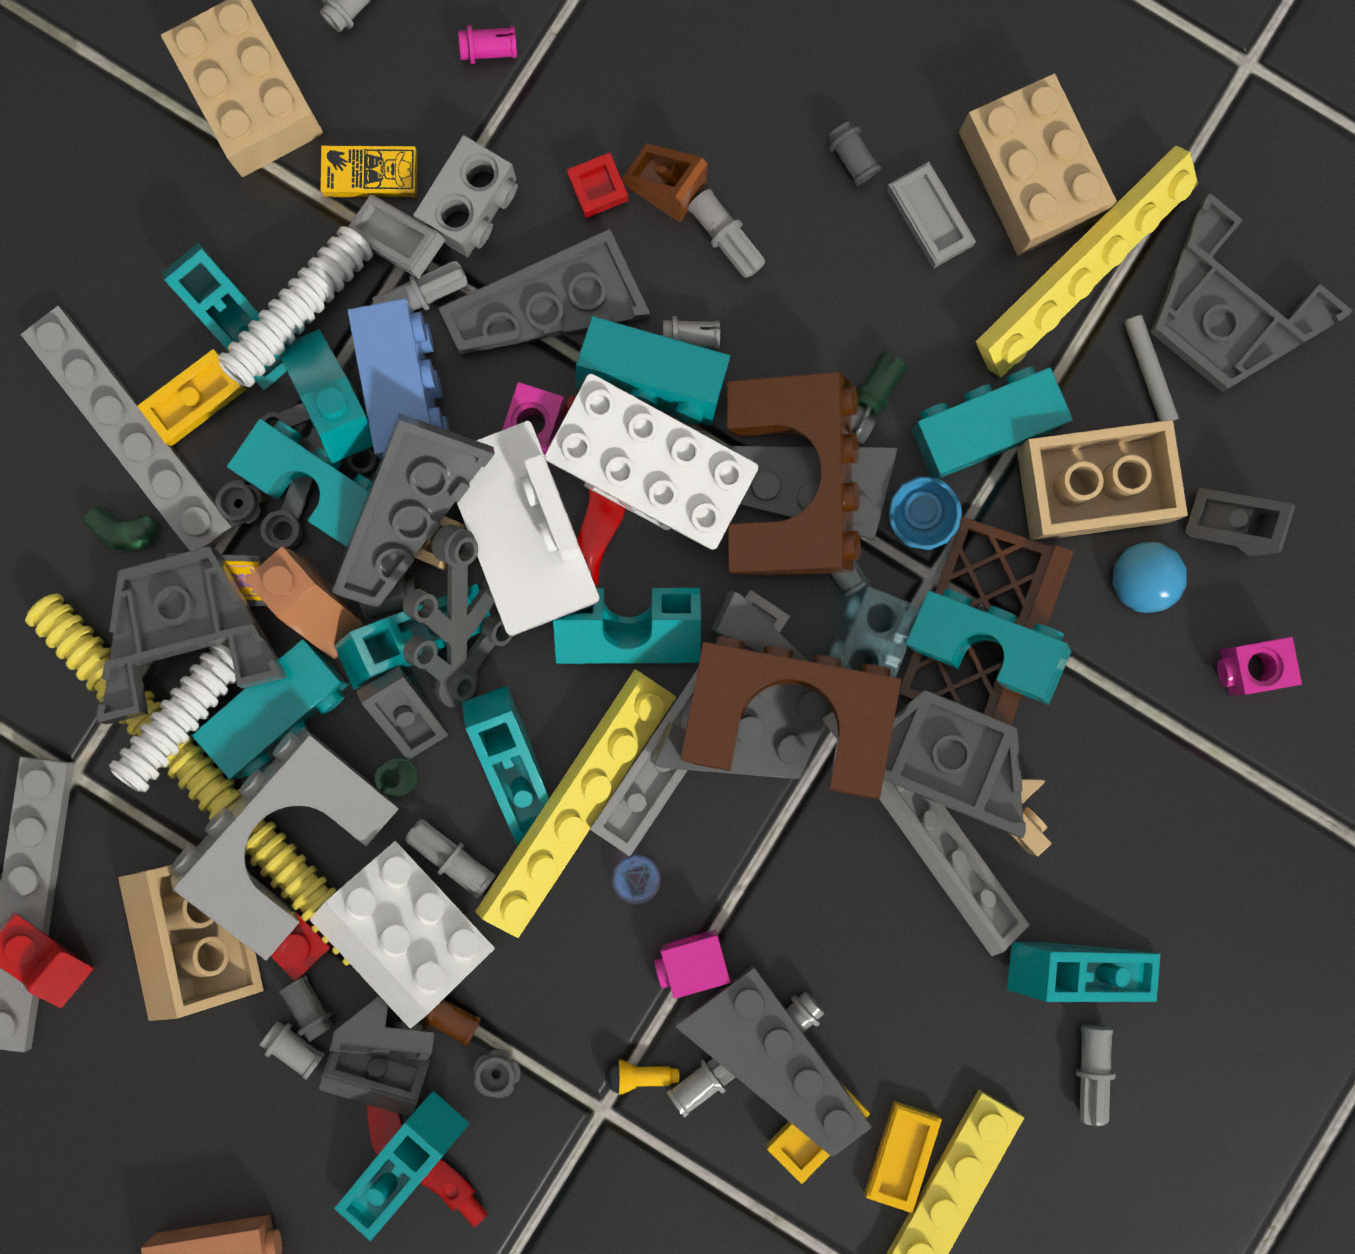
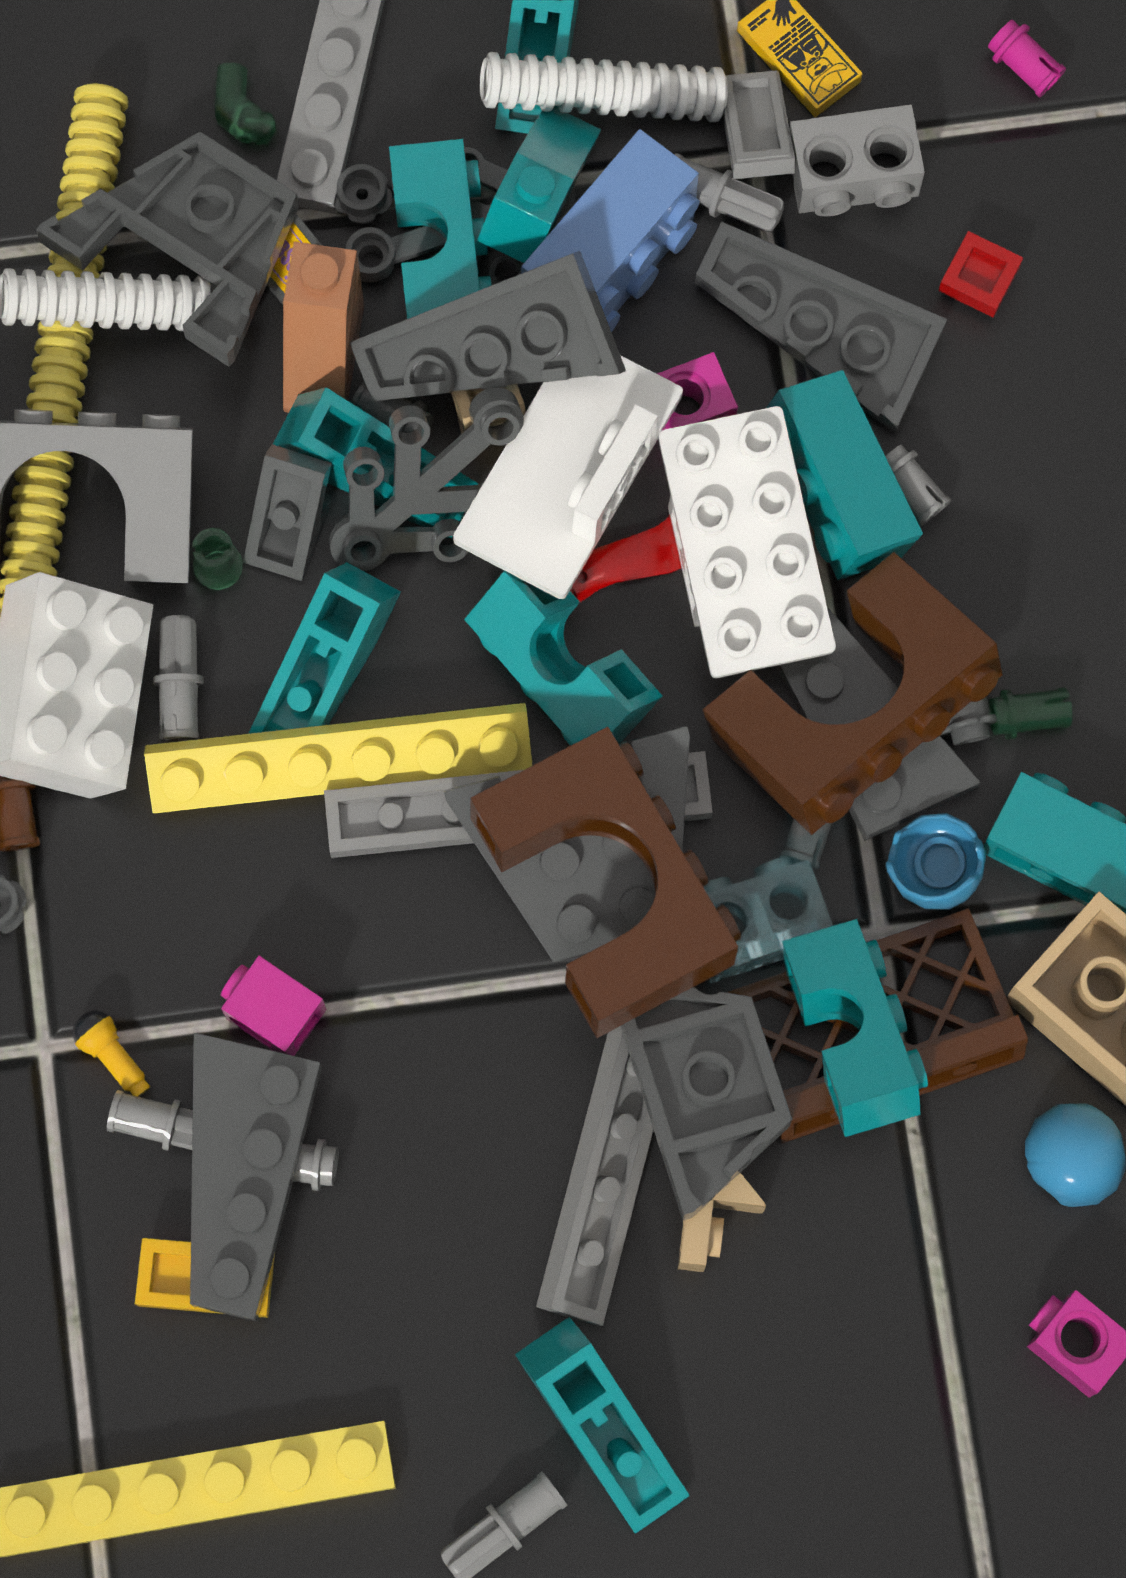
camera: 55 degrees right, 10 degrees down
yellow plate [137,349,246,447] -> none
teal brick [191,639,350,779] -> none
tile [612,854,660,904] -> none
dark orange slope [621,143,708,223] -> none
light grey axle [687,189,765,278] -> none
yellow tile [864,1101,942,1213] -> none

